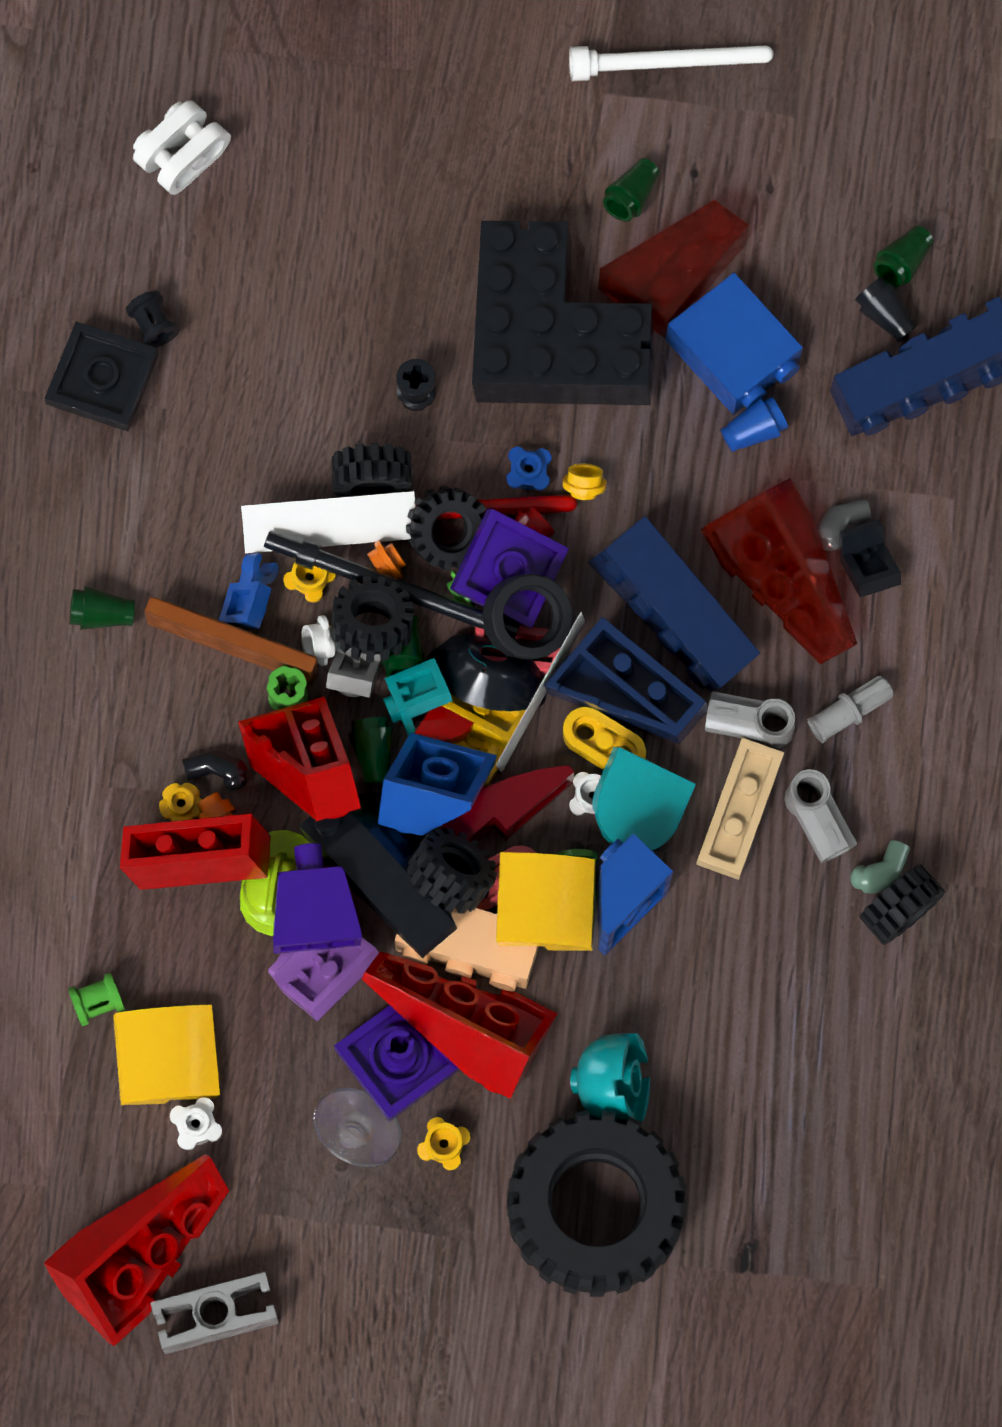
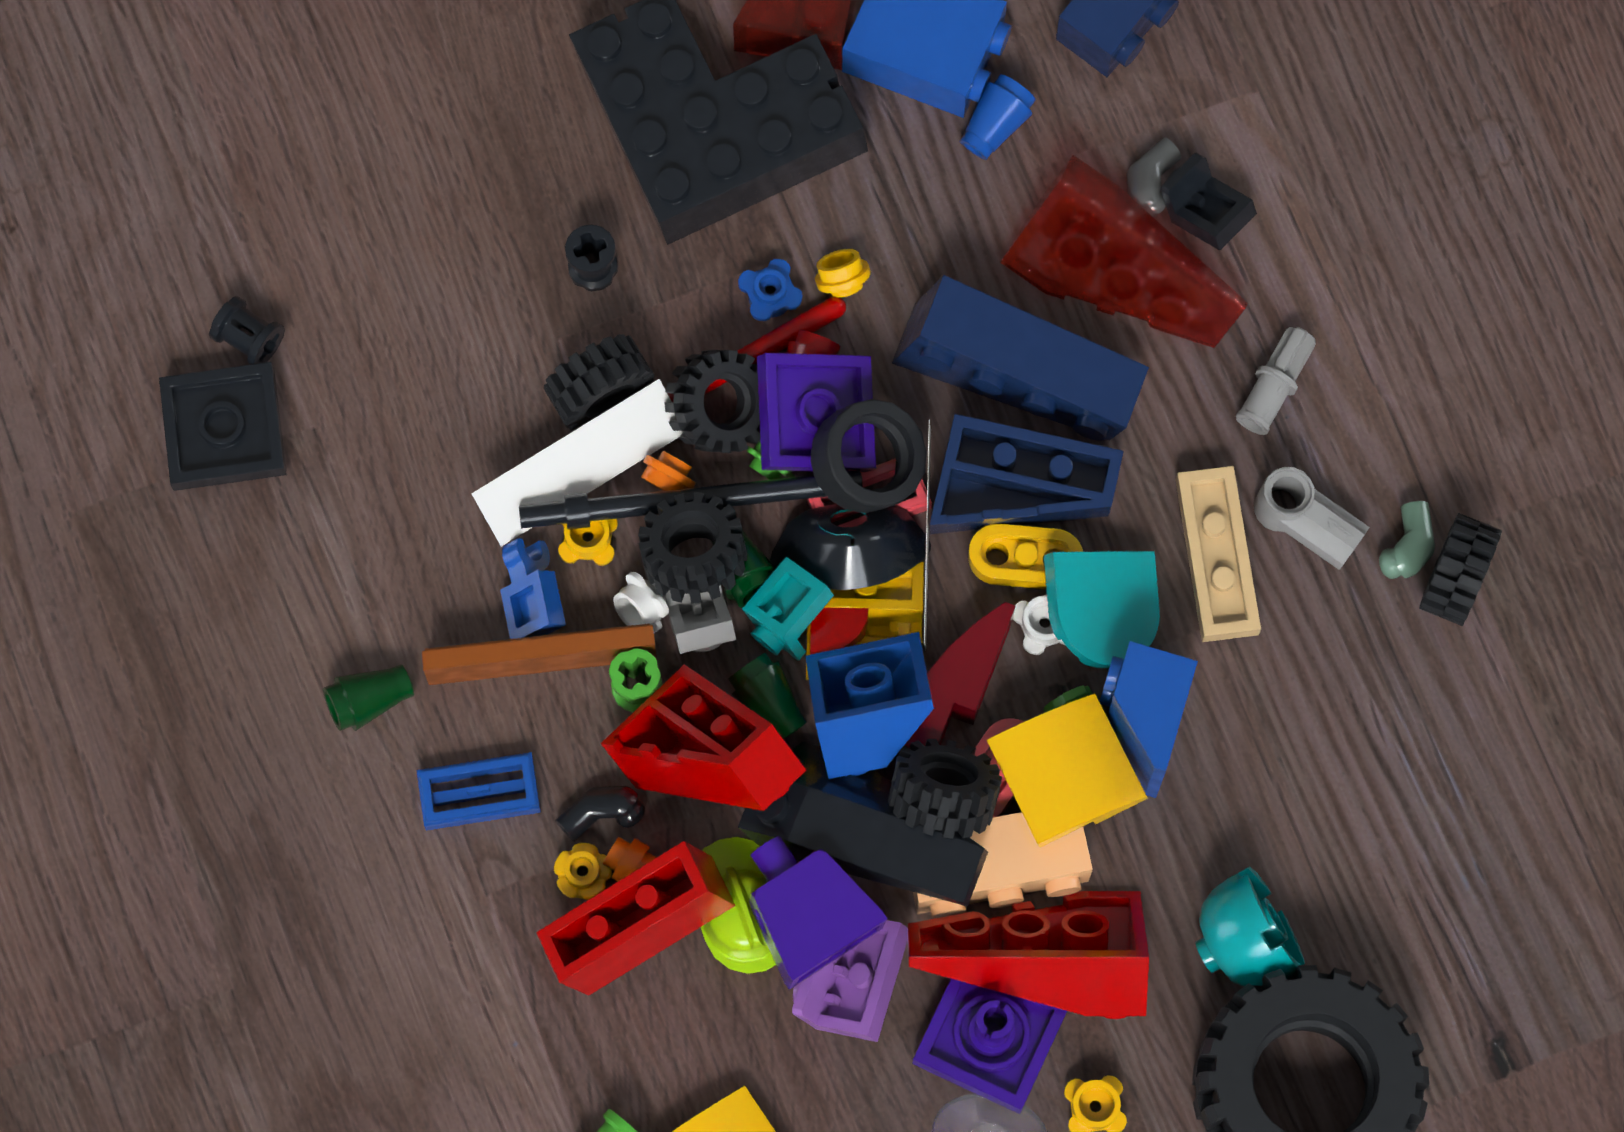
camera: 25 degrees left, 0 degrees up
white brick [133,100,231,195] -> none
light grey piece [705,691,795,749] -> none
none -> blue tile [416,752,541,831]

